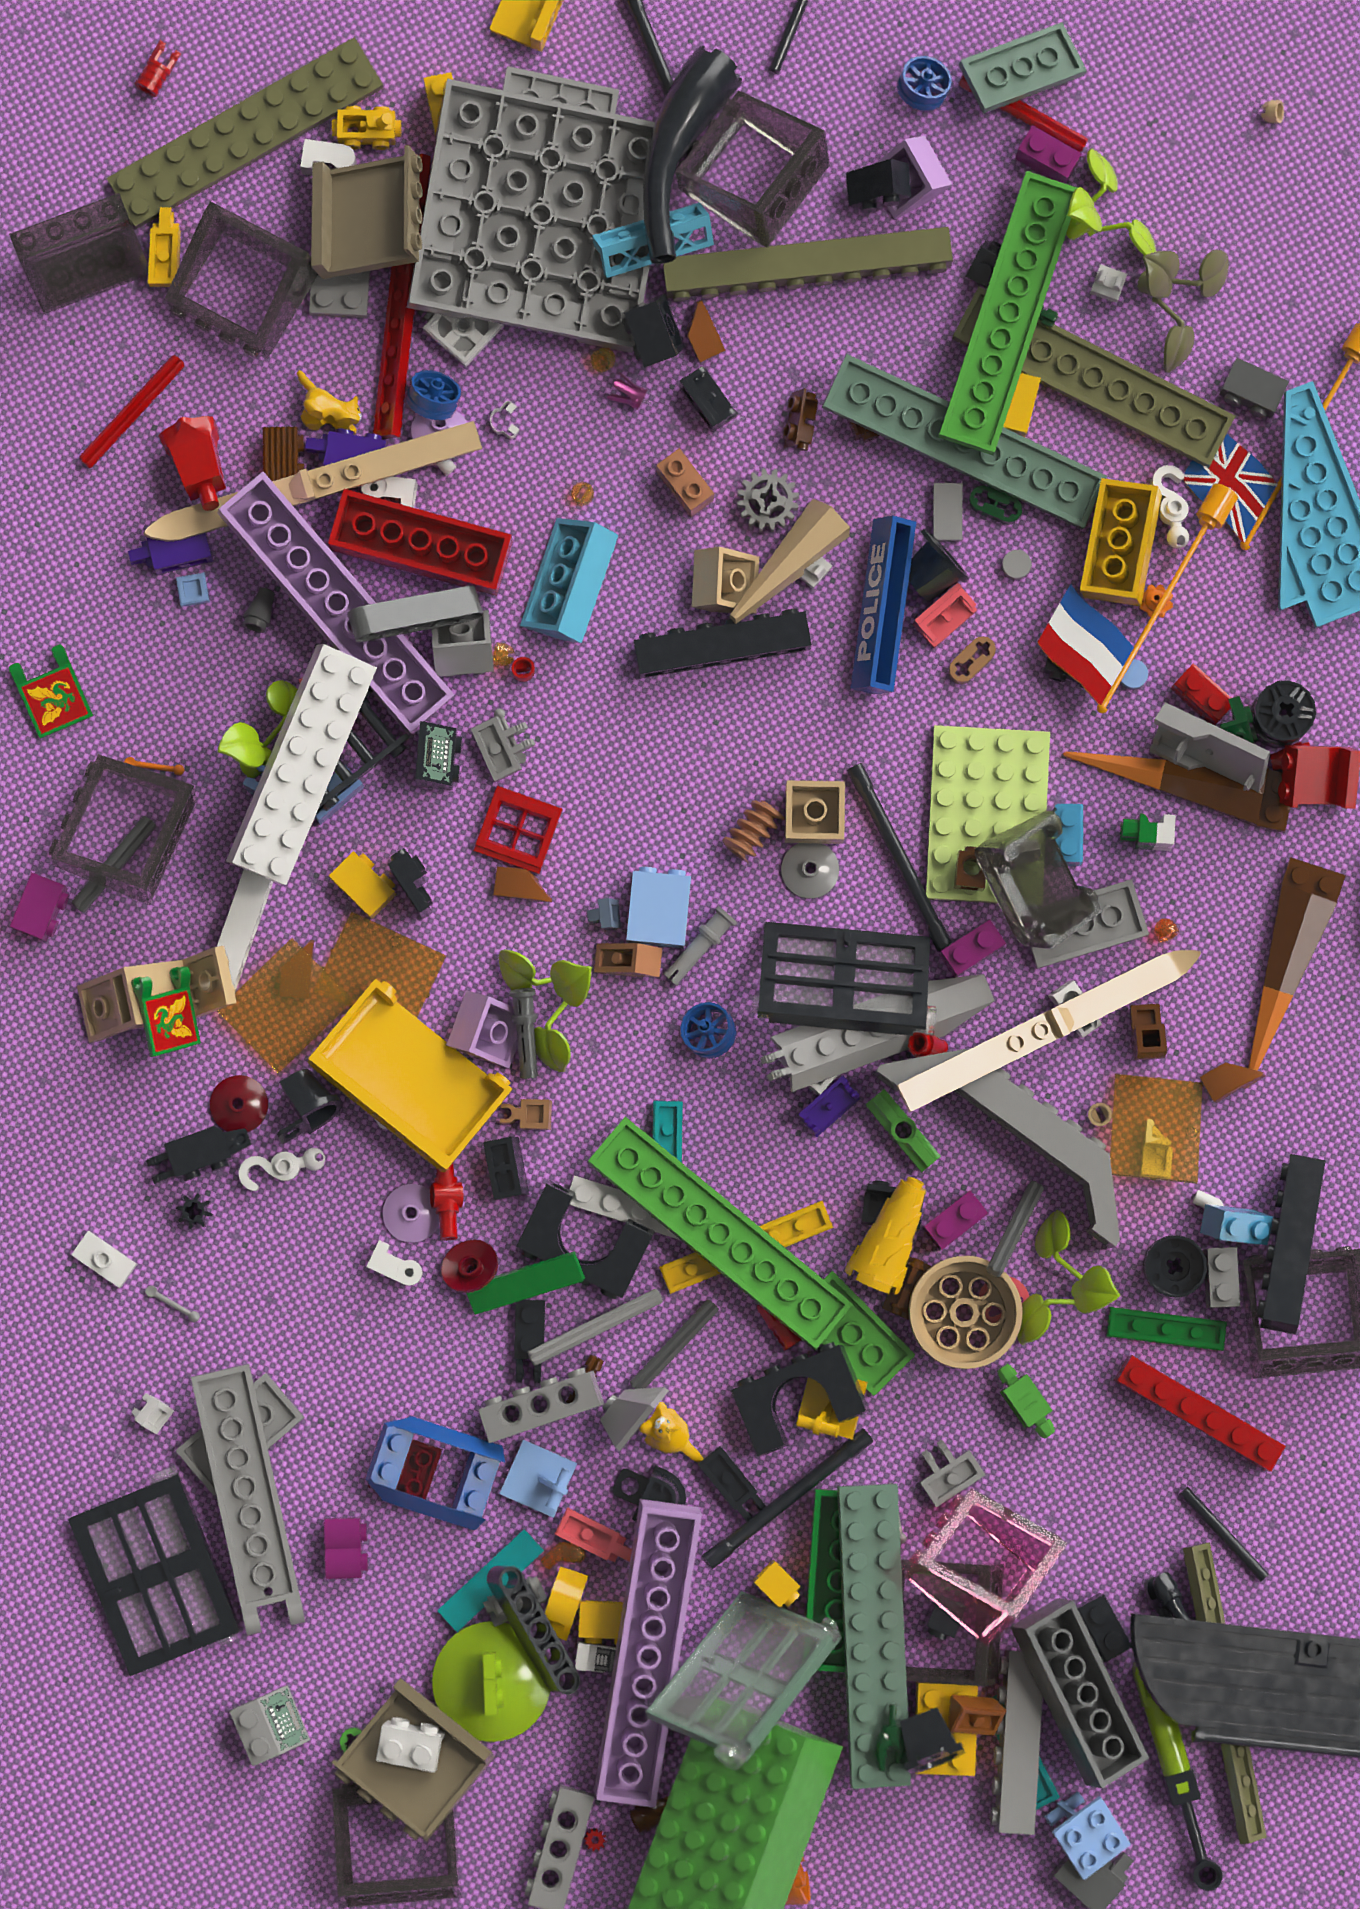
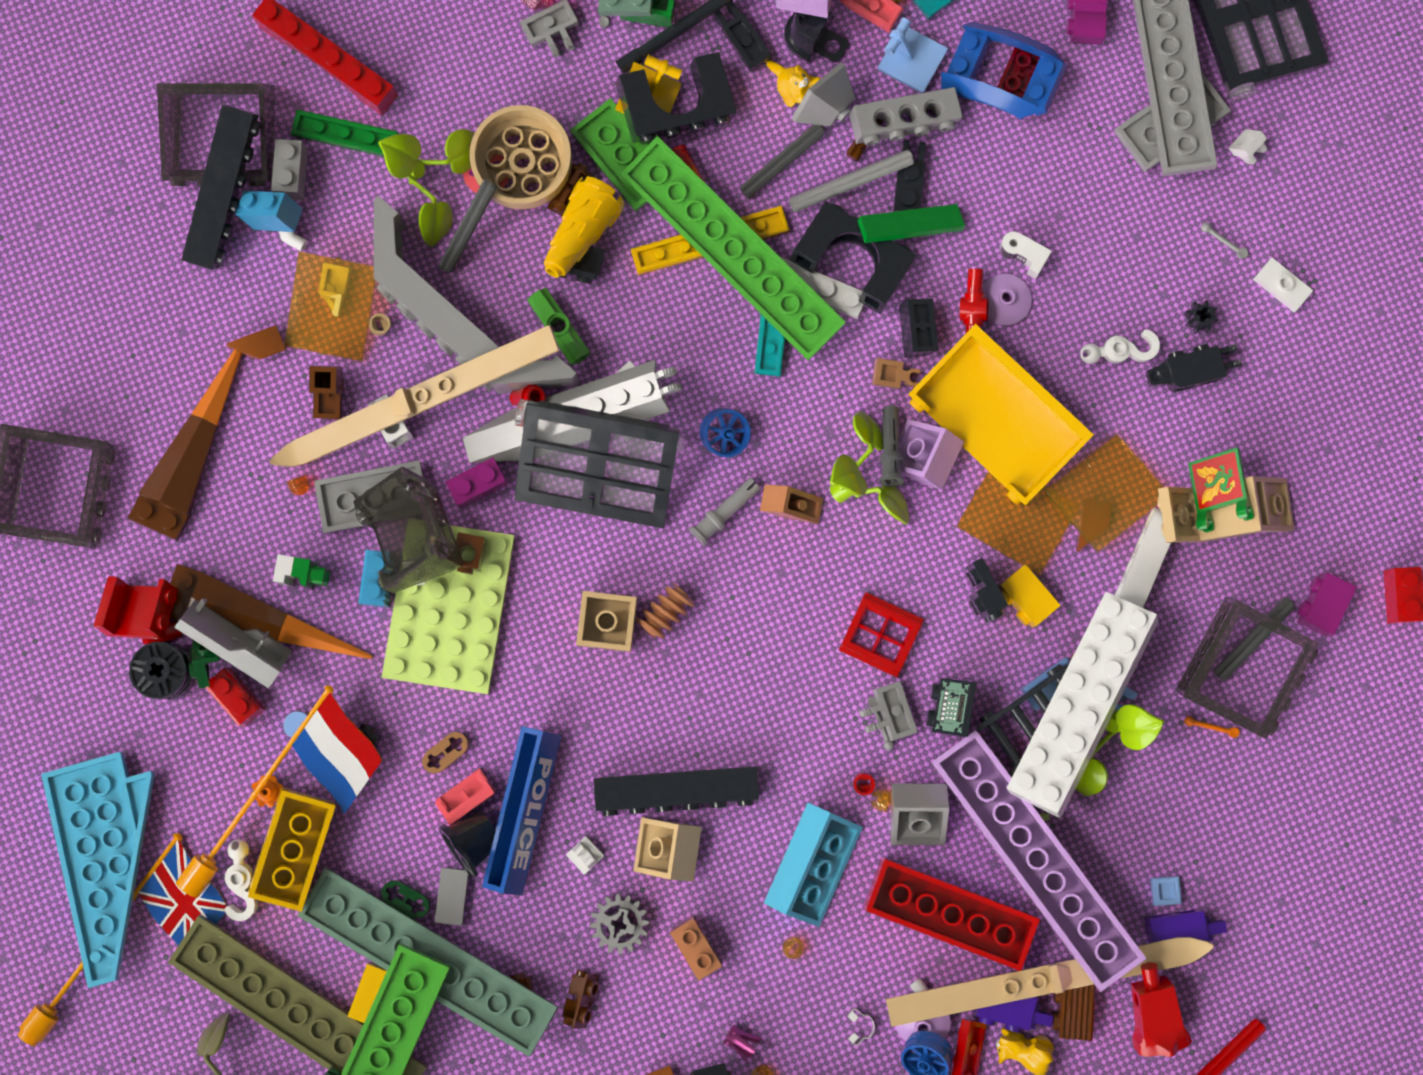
camera: 170 degrees left, 0 degrees up
flag [9,644,93,739] -> none
dark red dish [210,1075,269,1132] -> none
dark grey cone [242,587,275,633] -> none
black container [277,1069,343,1144] -> none
beam [347,586,484,642] -> none
white leg [361,476,418,508] -> none
dark red dish [441,1240,498,1293] -> none
dark orange slope [493,866,552,903] -> none
sand blue tile [587,898,621,930] -> none
light blue panel [626,867,691,949] -> none
black hinge [679,366,738,433] -> none
tan wedge [730,499,850,624] -> none
light grey dish [781,843,839,899] -> none
dark purple hinge [797,1075,860,1137] -> none
black piece [847,763,952,952] -> none
magenta brick [922,1190,989,1251] -> none
bright green piece [997,1364,1055,1439] -> none
light grey tile [1002,550,1032,580] -> none
black wheel [1143,1235,1207,1297] -> none
dark grey brick [1219,358,1289,419] -> none

